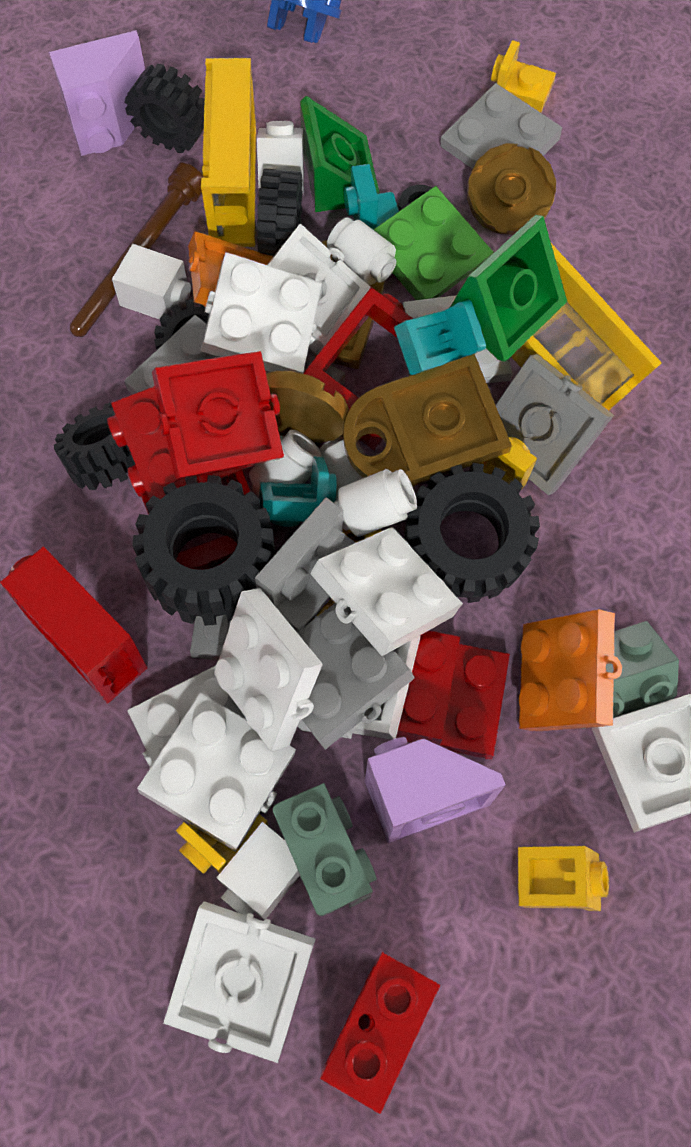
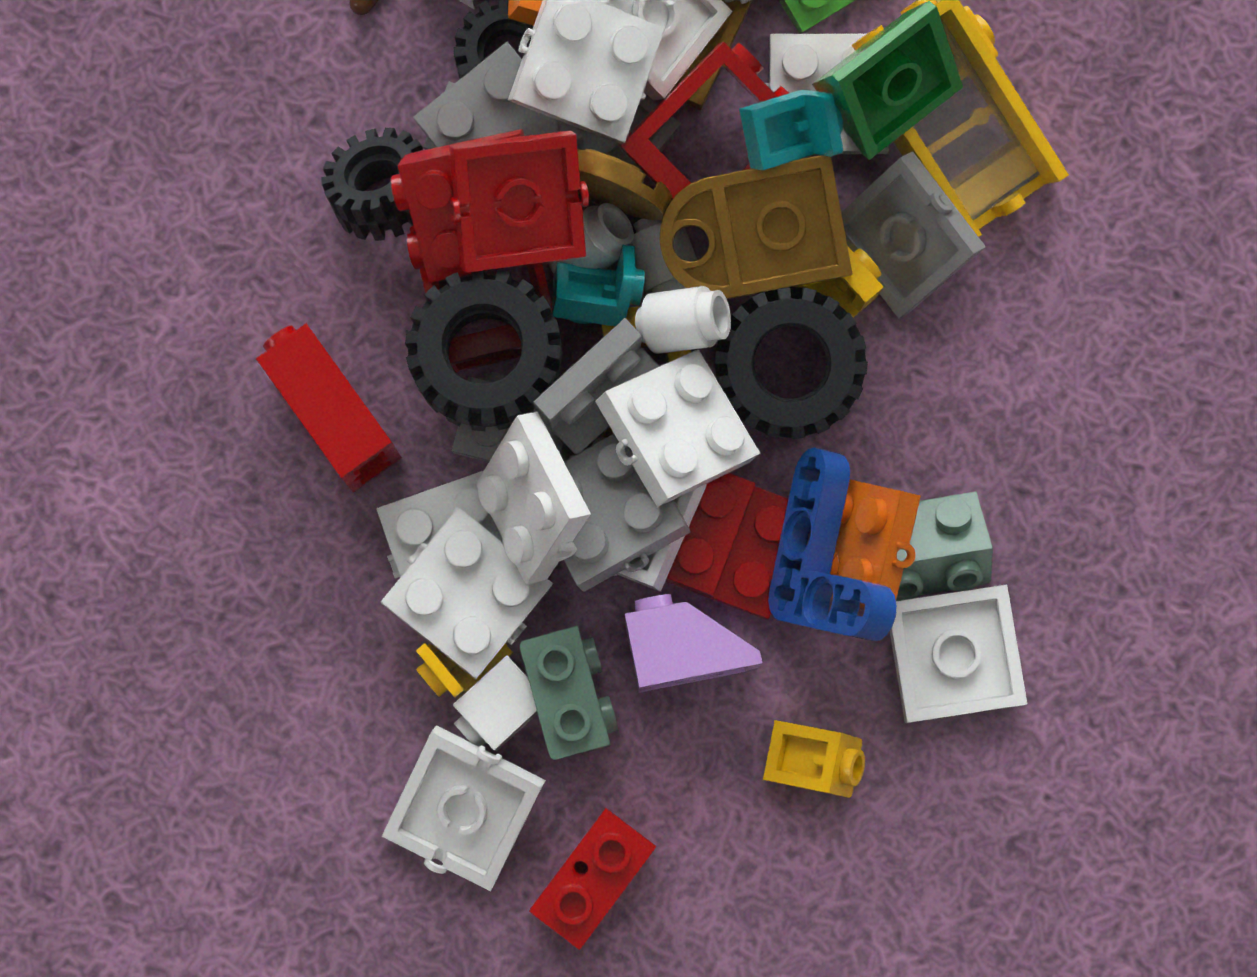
camera: 10 degrees right, 15 degrees up
none -> blue beam [768,447,897,641]

